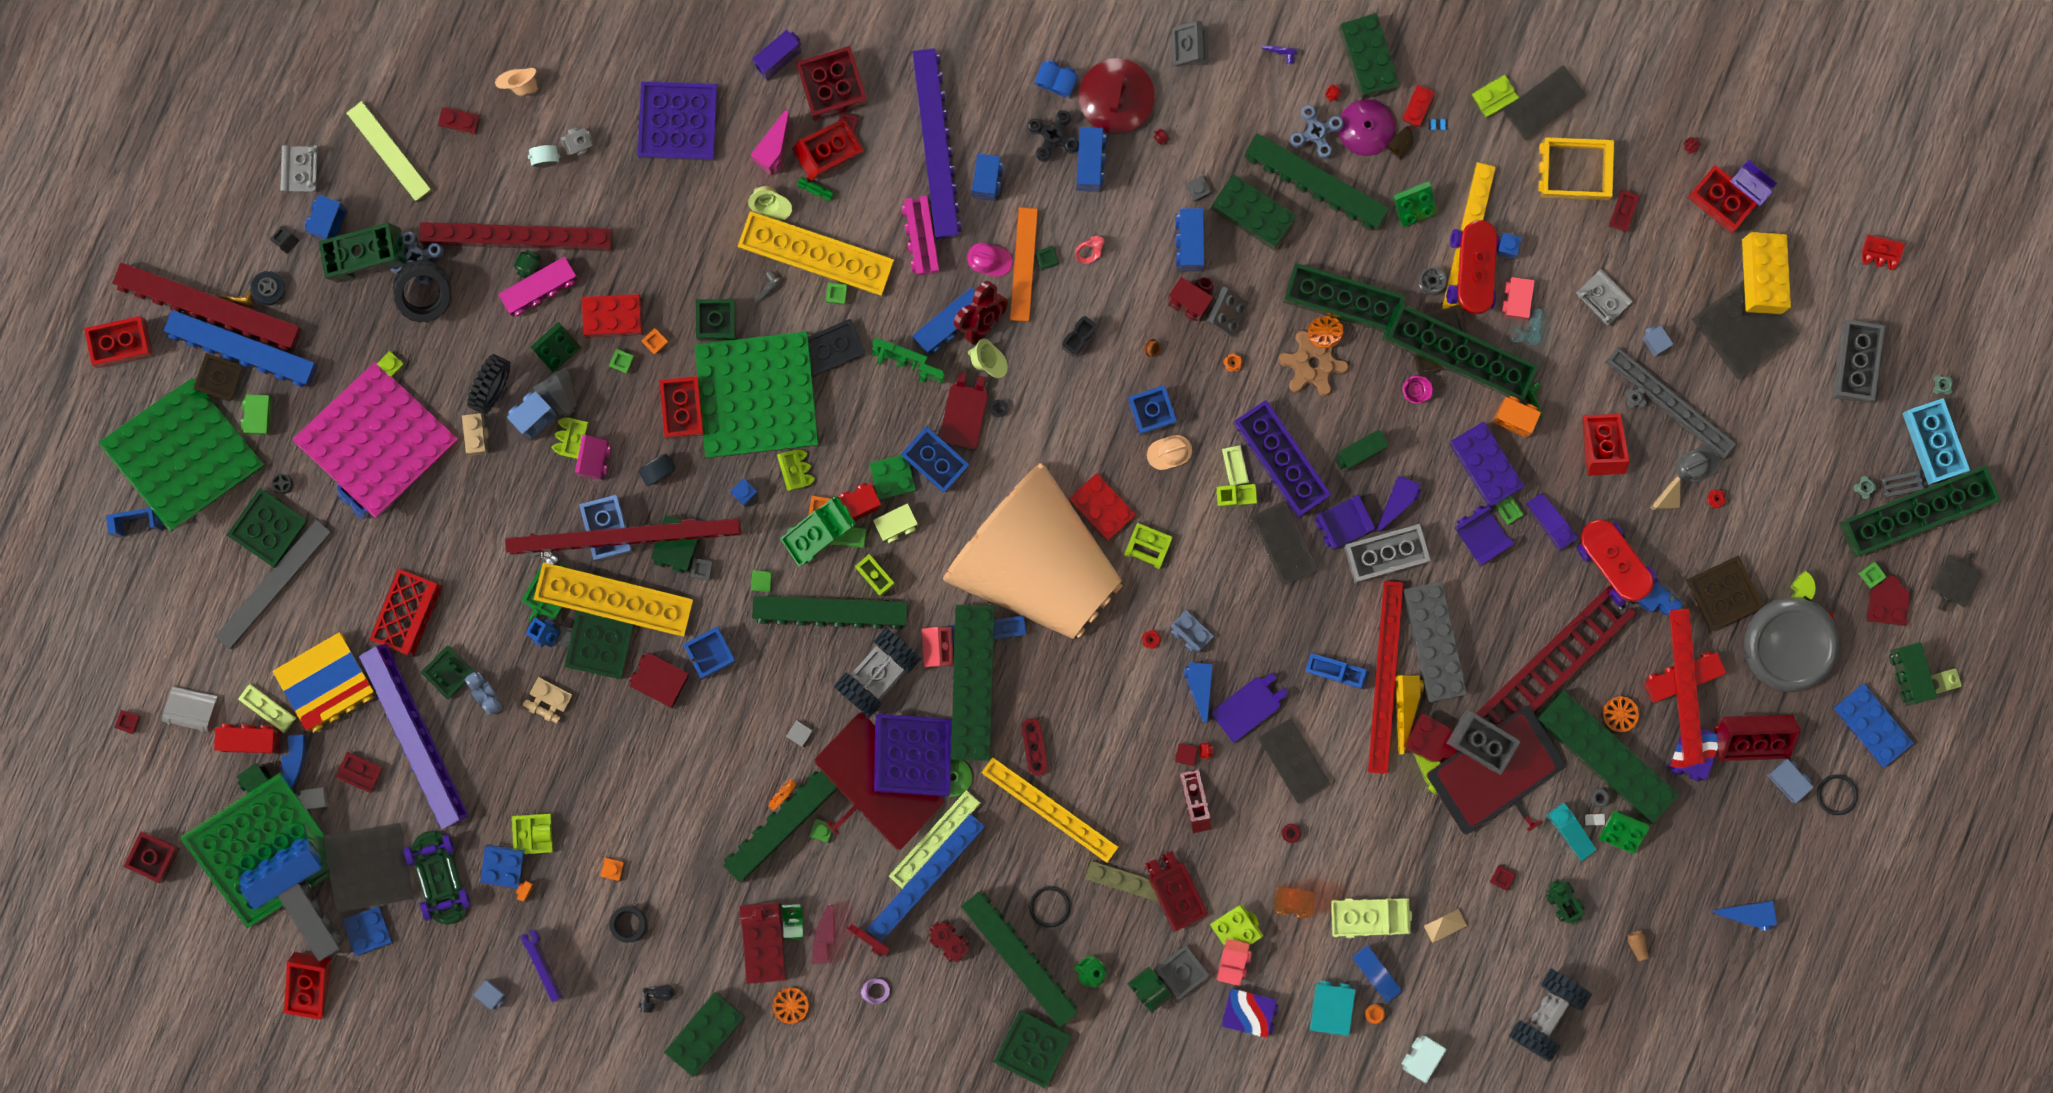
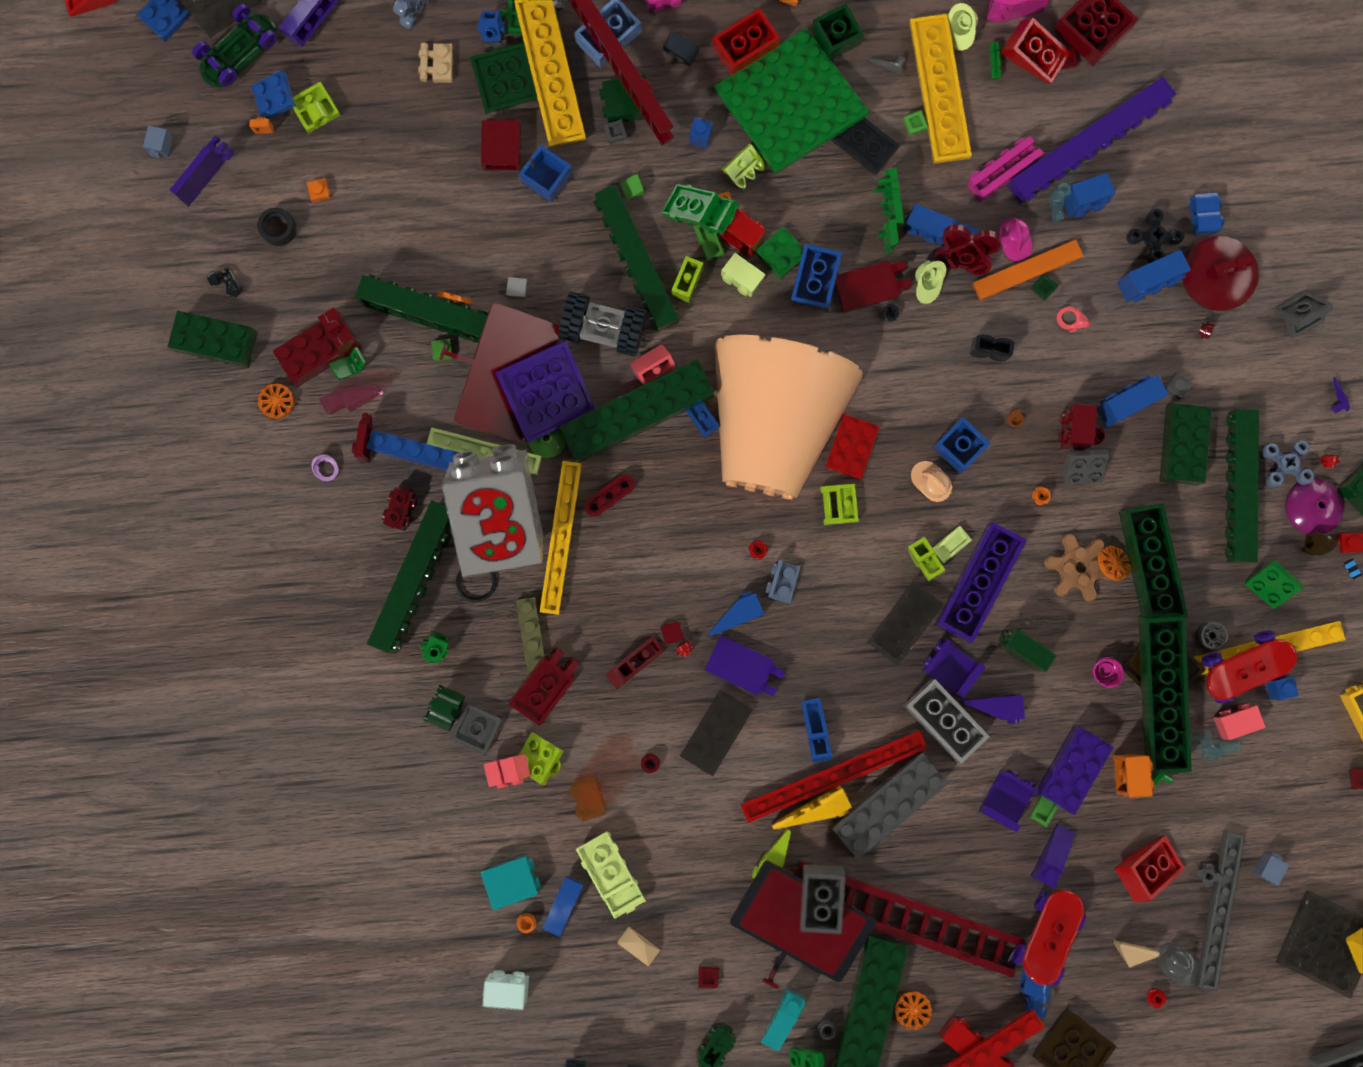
camera: 60 degrees right, 0 degrees up
dark green plate [994,1010,1072,1089] -> none
panel [1221,988,1279,1038] -> none
dark red plate [1403,713,1457,763] -> none
light grey piece [1576,269,1633,326] -> none
white sticker [1585,814,1605,825] -> none
none -> light grey brick [442,444,543,577]
none -> clear light blue bar [1049,183,1071,223]

